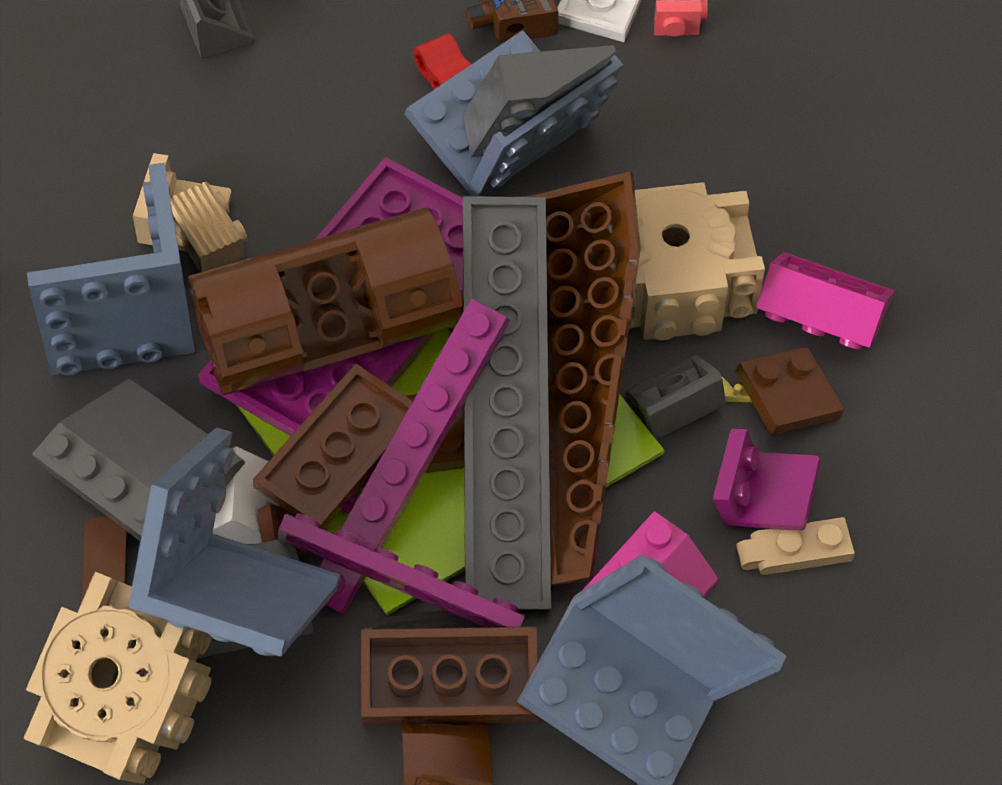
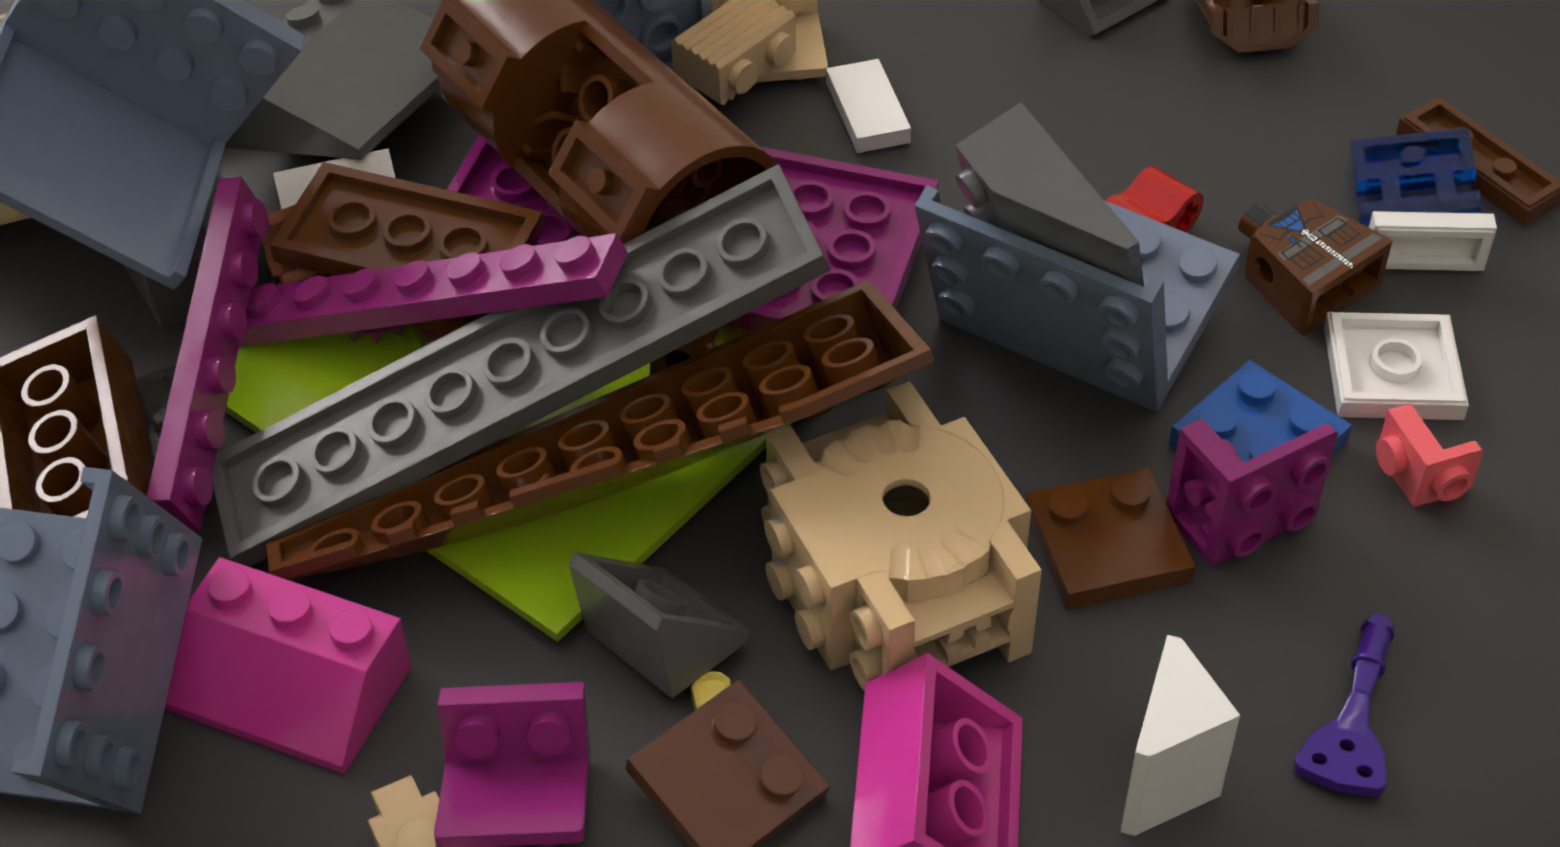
camera: 75 degrees right, 10 degrees down
none -> white tile [826,59,911,153]
none -> reddish brown plate [1025,468,1196,610]
none -> white slope [1120,635,1240,836]
none -> magenta bracket [1166,419,1338,567]
none -> blue plate [1169,360,1352,462]
none -> dark purple piece [1293,613,1395,797]

